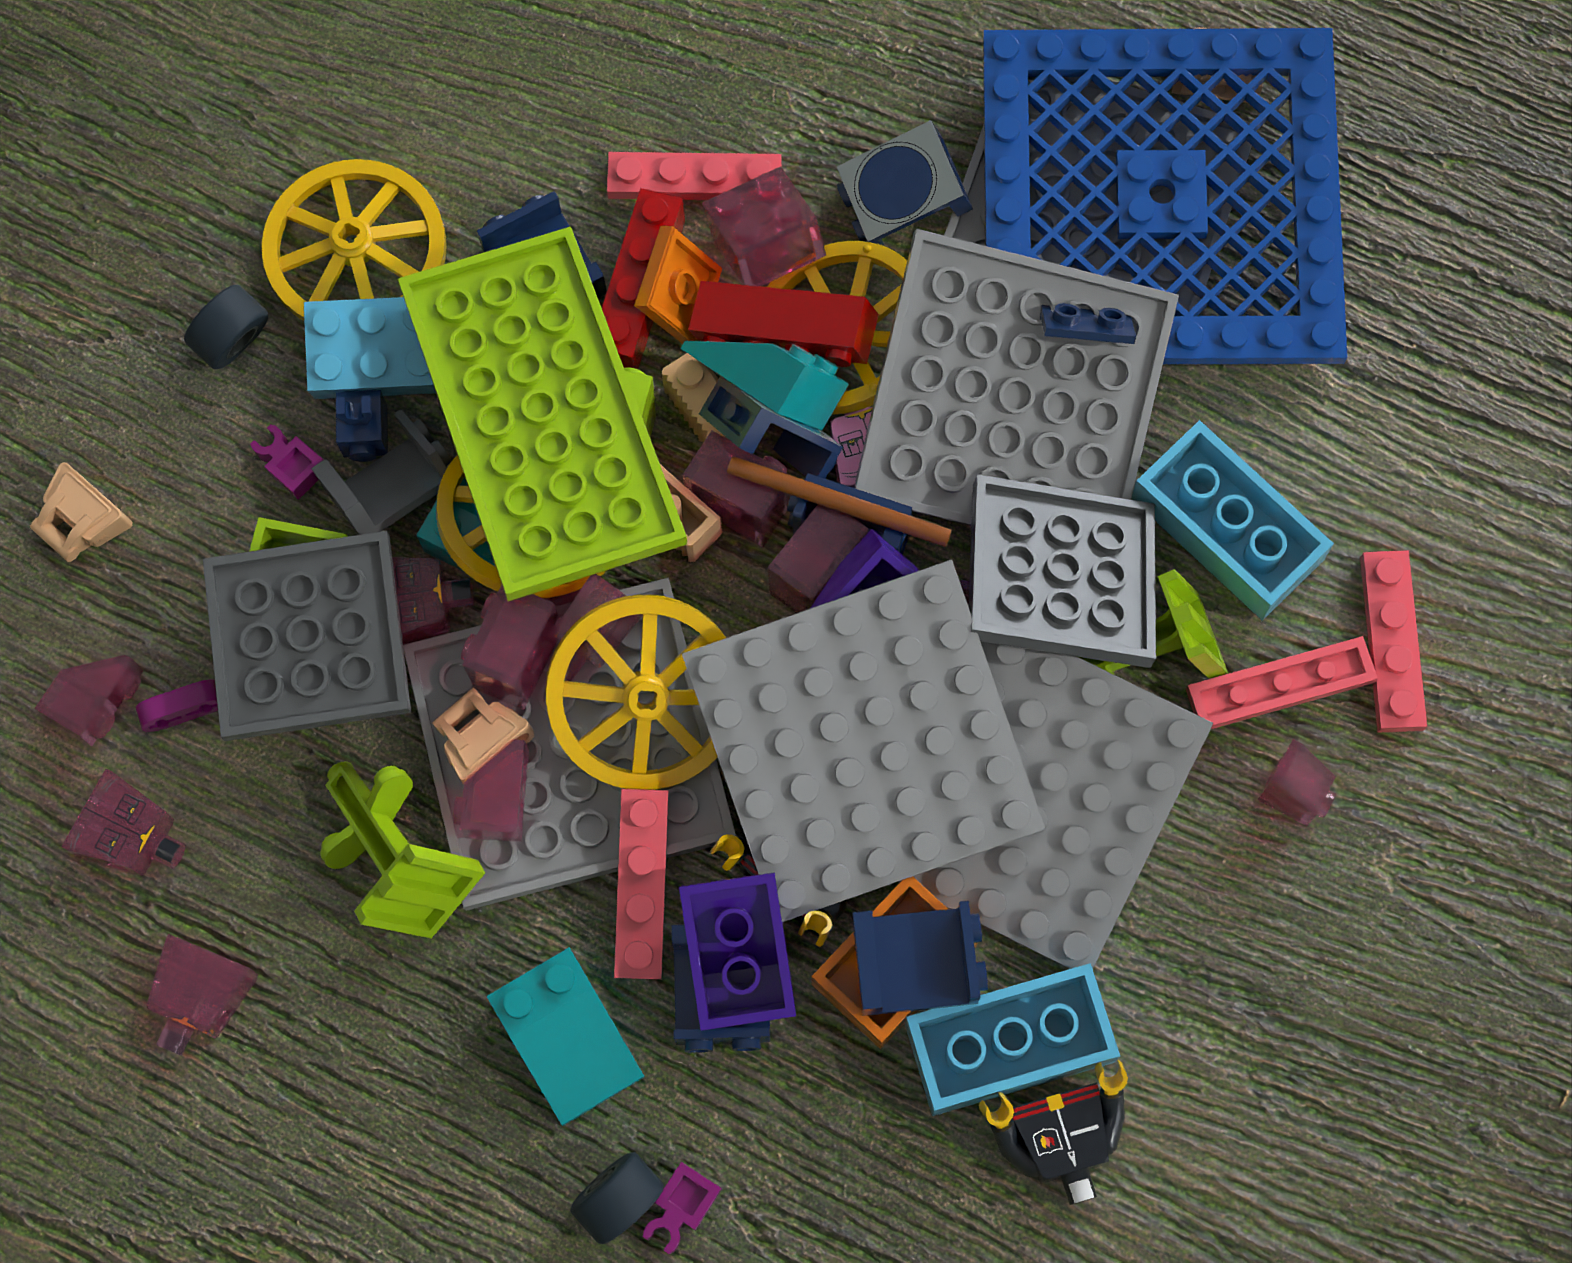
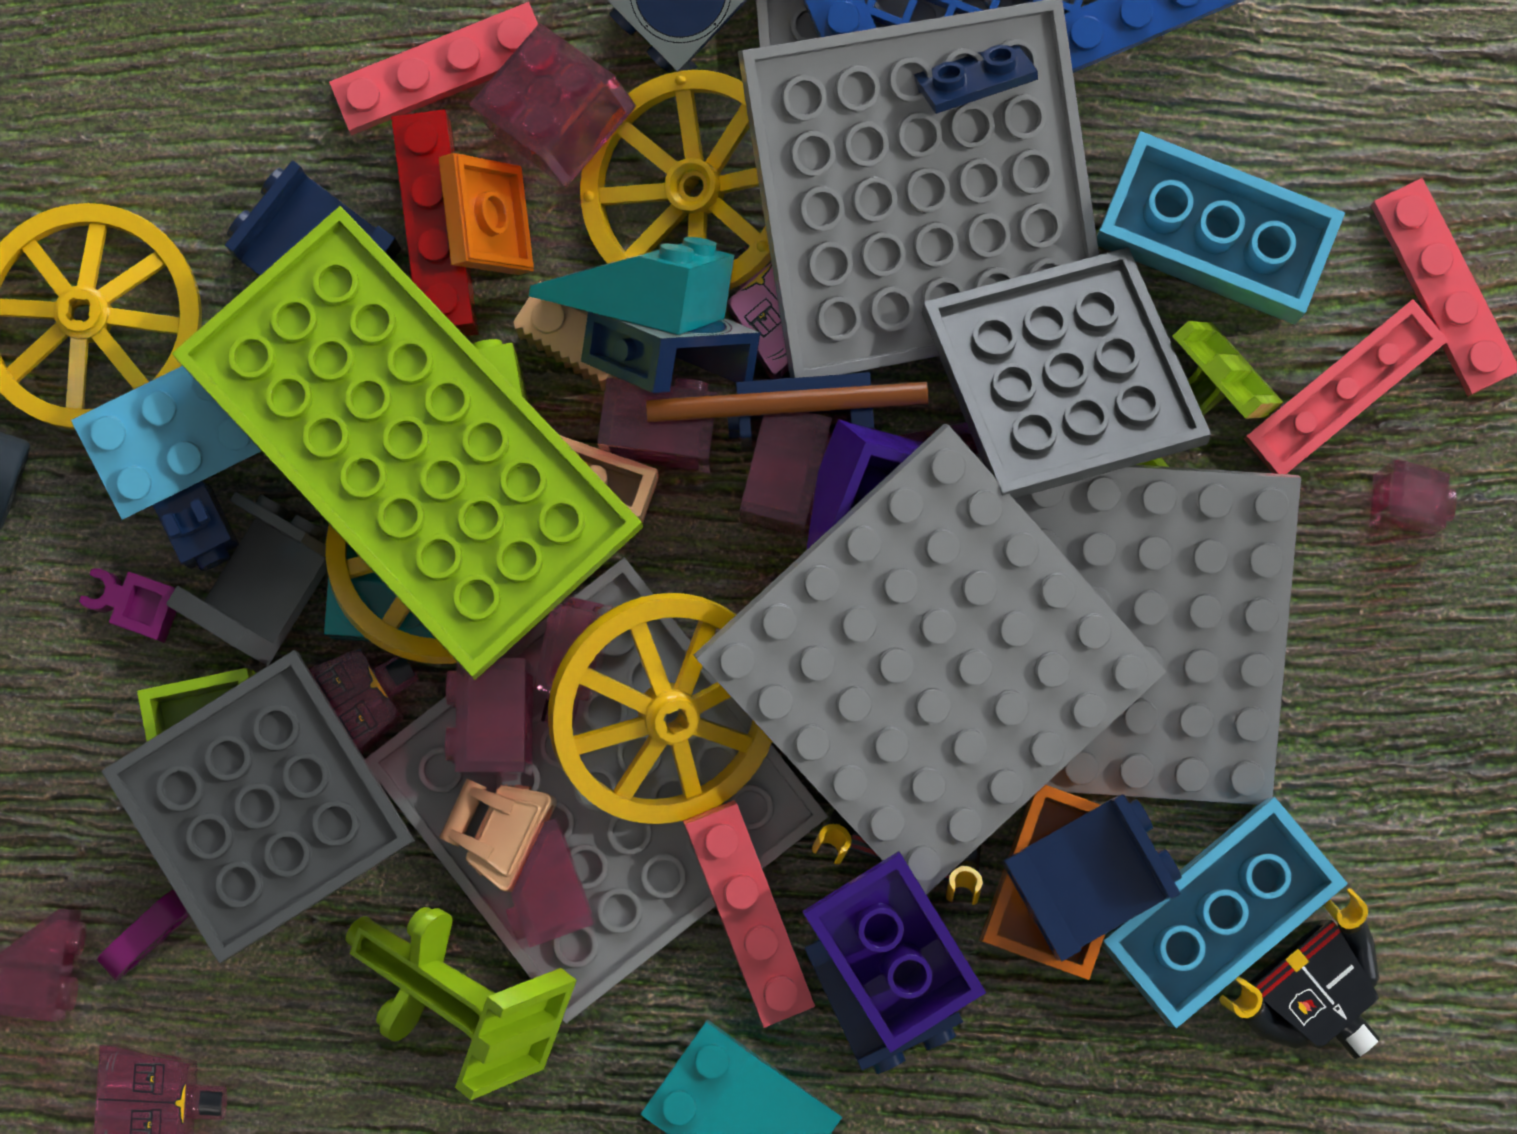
camera: 25 degrees left, 10 degrees up
red brick [688,281,879,367] -> none

